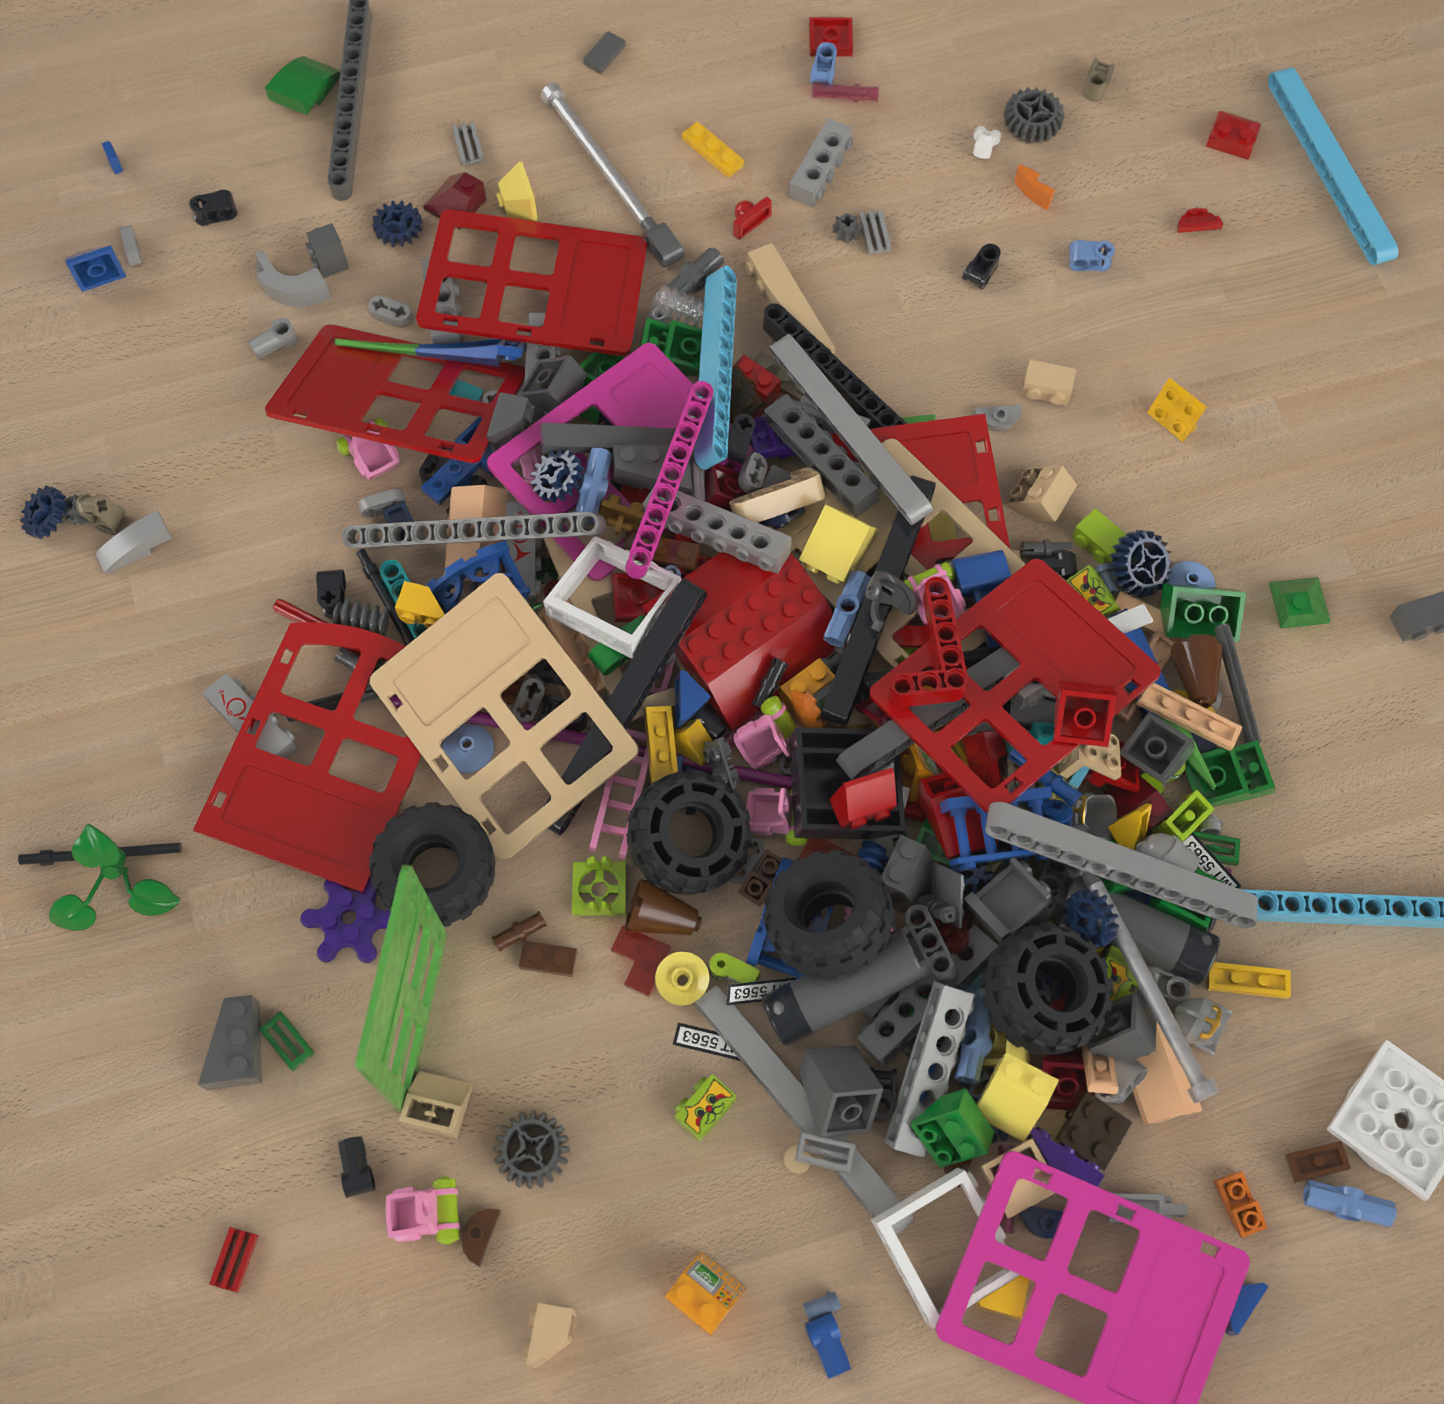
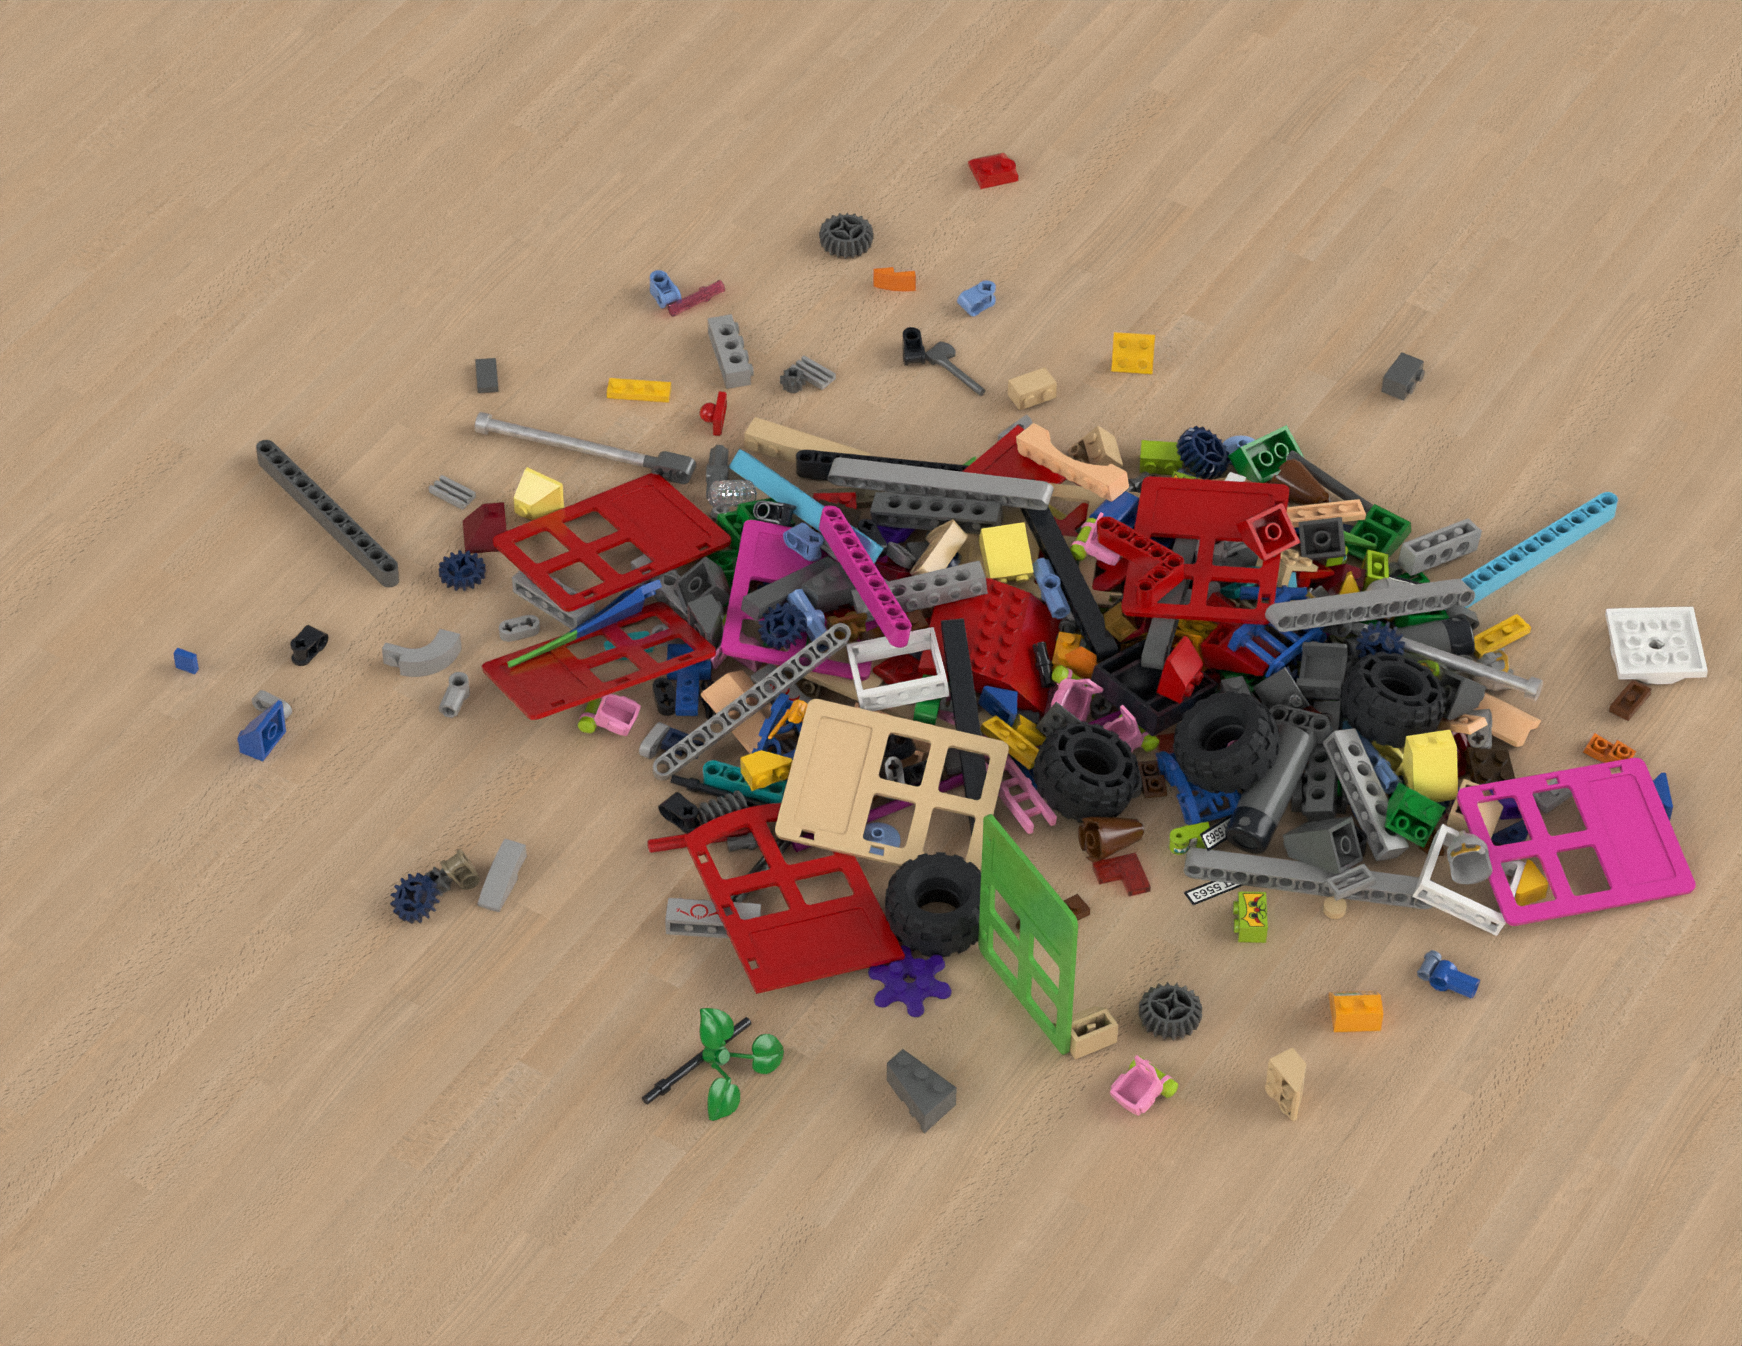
camera: 40 degrees left, 20 degrees down
red tile [209,1227,259,1293] -> none
green tile [259,1011,315,1071] -> none
green slope [265,56,341,115] -> none
dark grey brick [305,223,349,278] -> none
black piece [338,1136,375,1198] -> none
reddish brown plate [461,1208,501,1267] -> none
lime piece [572,856,626,916] -> none
light yellow dish [655,952,709,1006] -> none
red tile [809,17,853,57] -> none
dark grey helmet [865,571,918,632] -> none
white plate [973,126,1001,159] -> none
dark tan piece [1083,58,1116,102] -> none
red plate [1177,208,1223,233] -> none
medium azure beam [1268,67,1398,265] -> none
green slope [1269,577,1331,629] -> none
medium blue piece [1303,1180,1397,1227] -> none
none -> black piece [753,500,797,527]
none -> light orange plant [768,700,808,739]
none -> medium blue piece [783,523,824,561]
none -> dark grey piece [925,341,985,396]
none -> light nougat arch [1016,423,1129,502]
none -> pearl gold brick [1104,602,1137,642]
none -> light grey brick [1398,518,1482,576]
none -> dark grey beam [1446,605,1479,630]
none -> light grey helmet [1447,830,1492,885]

